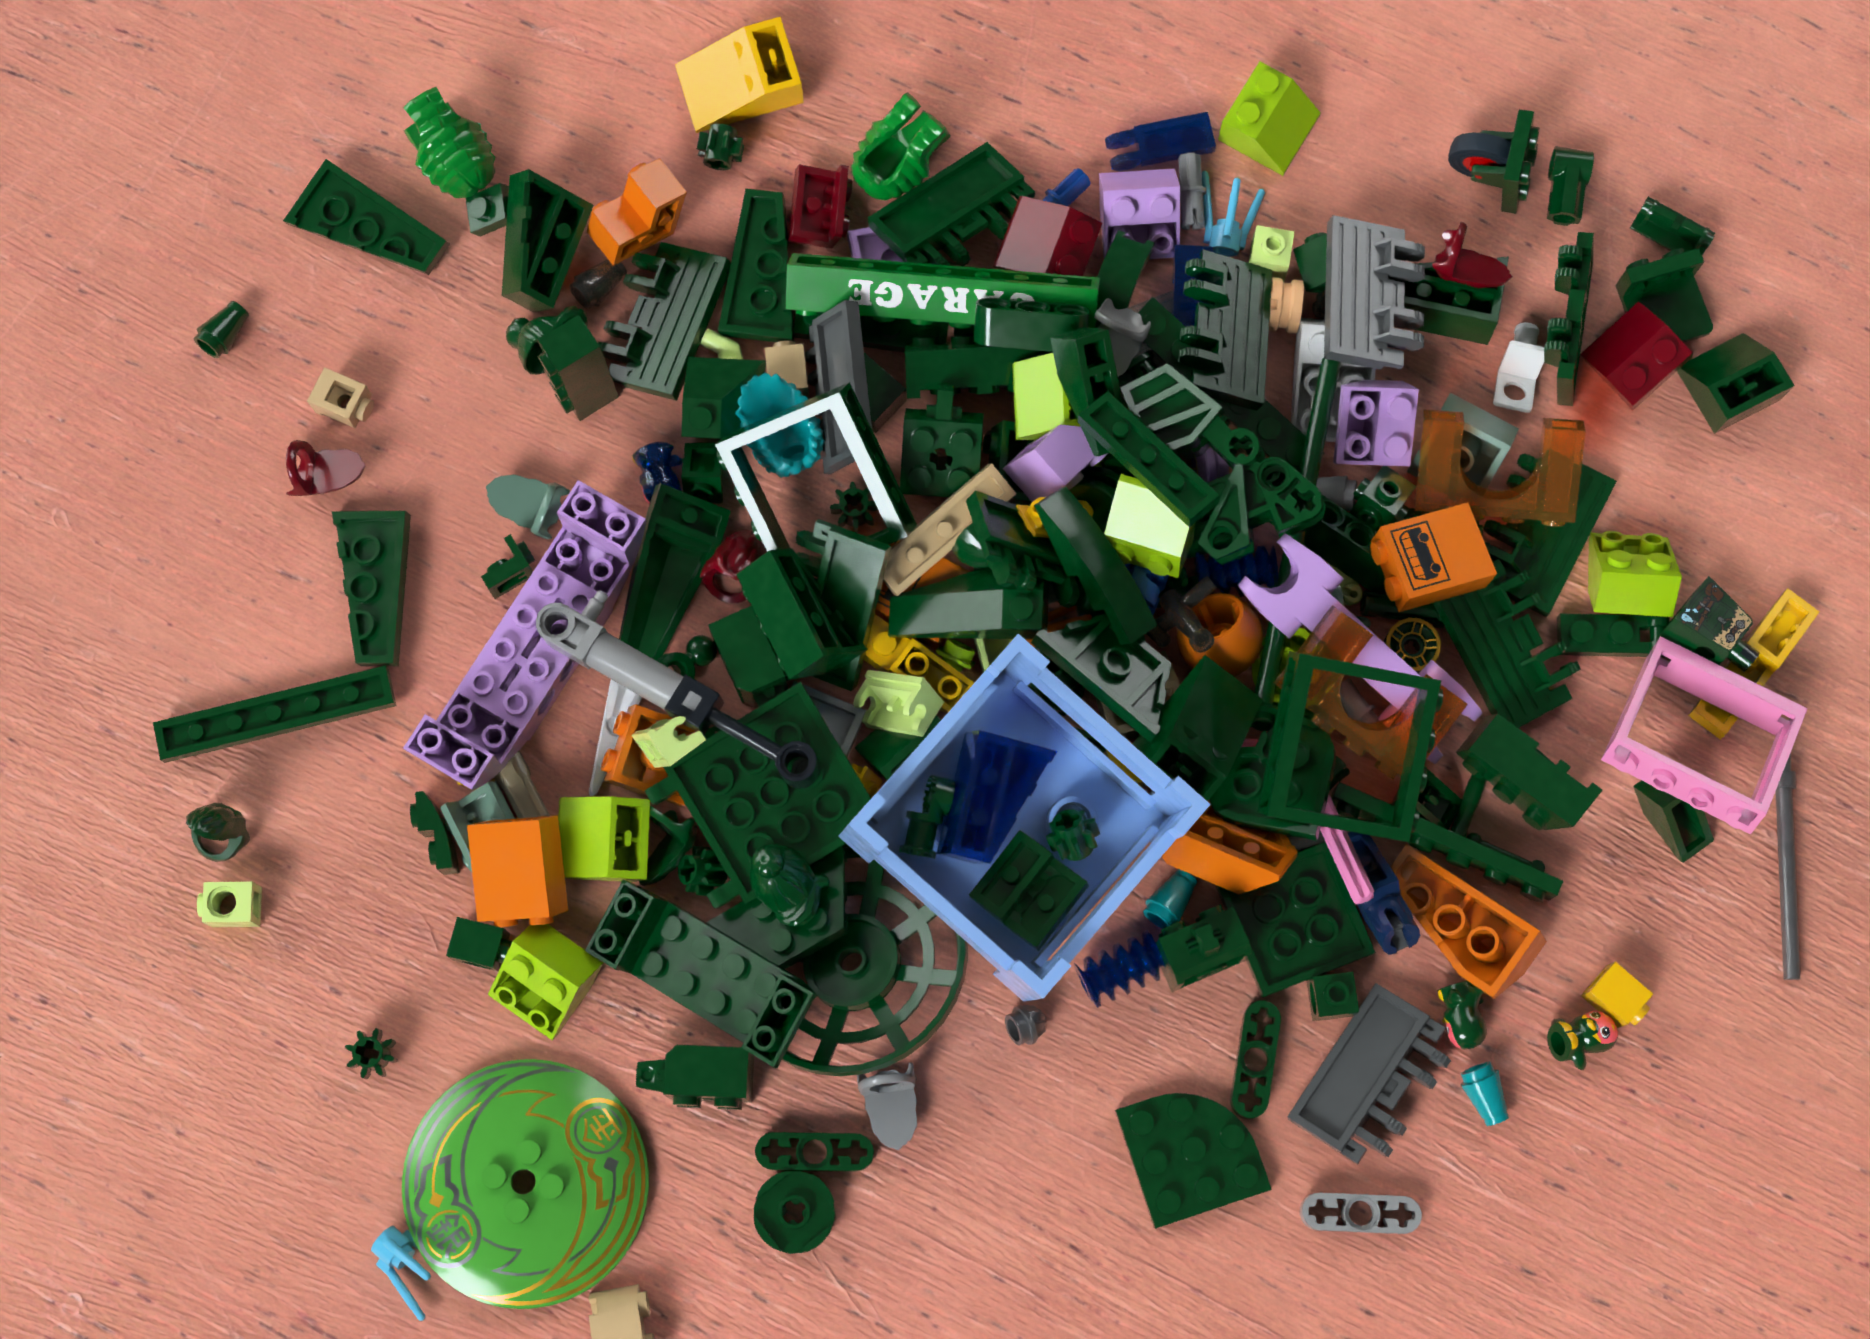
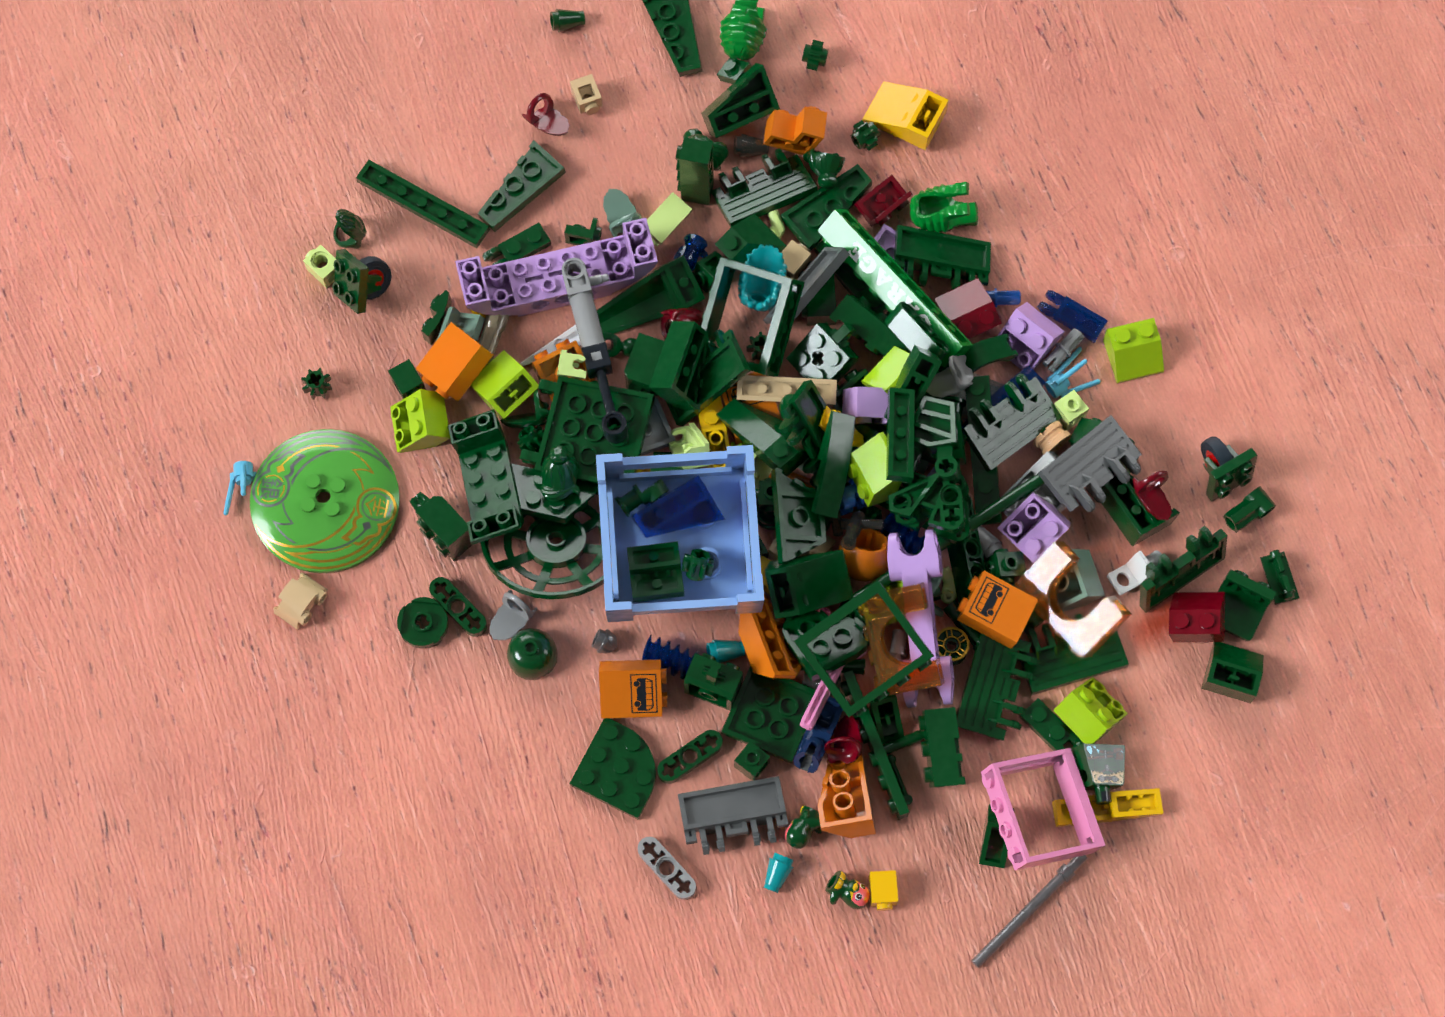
camera: 45 degrees right, 5 degrees down
none -> dark green plate [332,249,392,314]
none -> dark green hinge [482,222,552,265]
none -> dark green cylinder [507,628,558,680]
none -> orange brick [599,660,667,718]
none -> yellowish green hinge [647,192,692,246]
none -> dark green gear [802,40,829,71]
none -> dark green hair [803,148,845,189]
none -> dark red piece [824,715,862,764]

